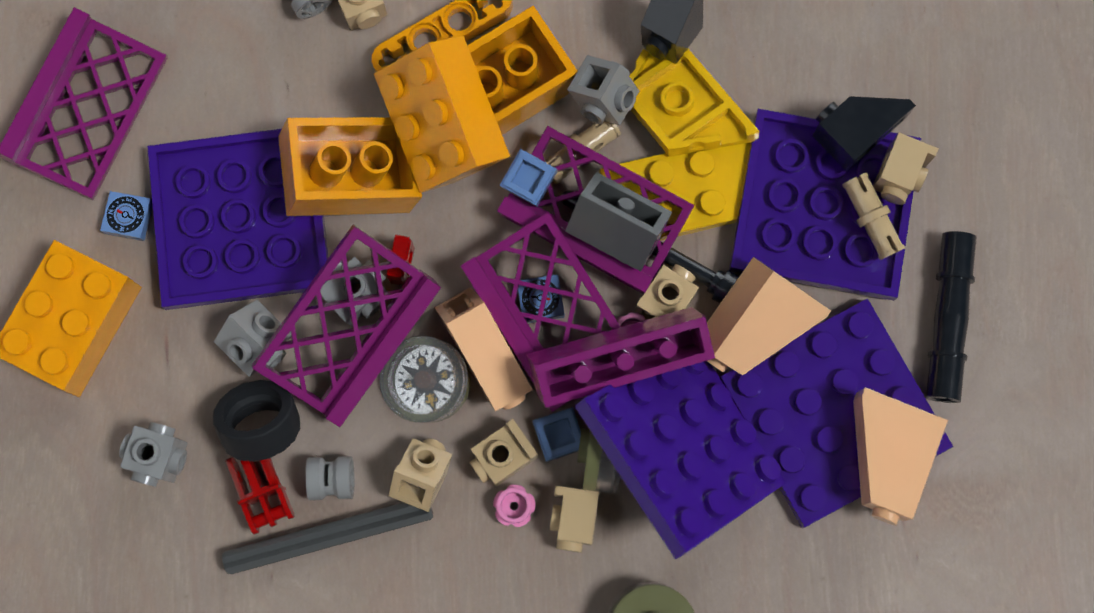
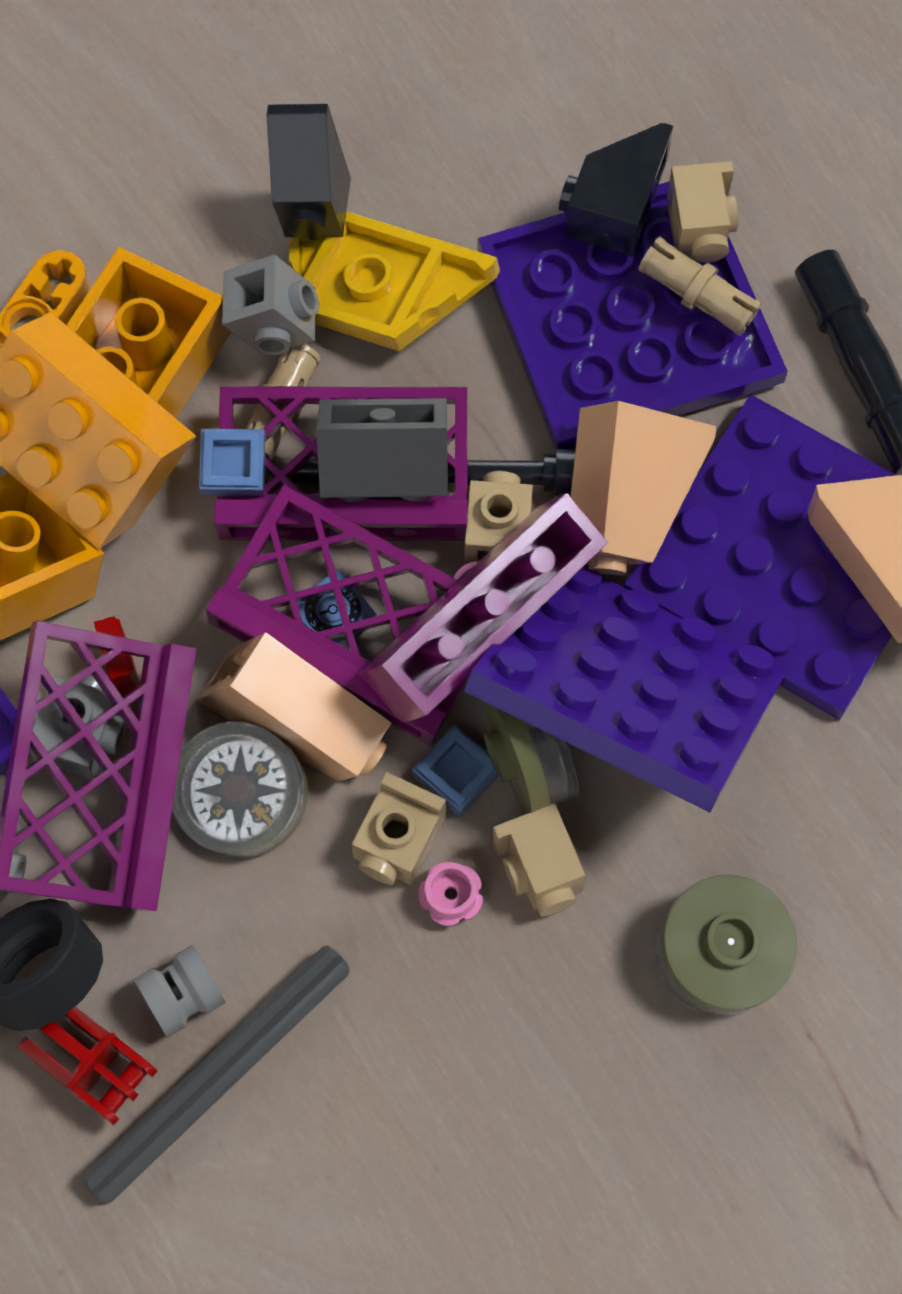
camera: 30 degrees left, 10 degrees down
tan brick [389,438,452,512] -> none
yellow wing [599,142,751,241] -> none

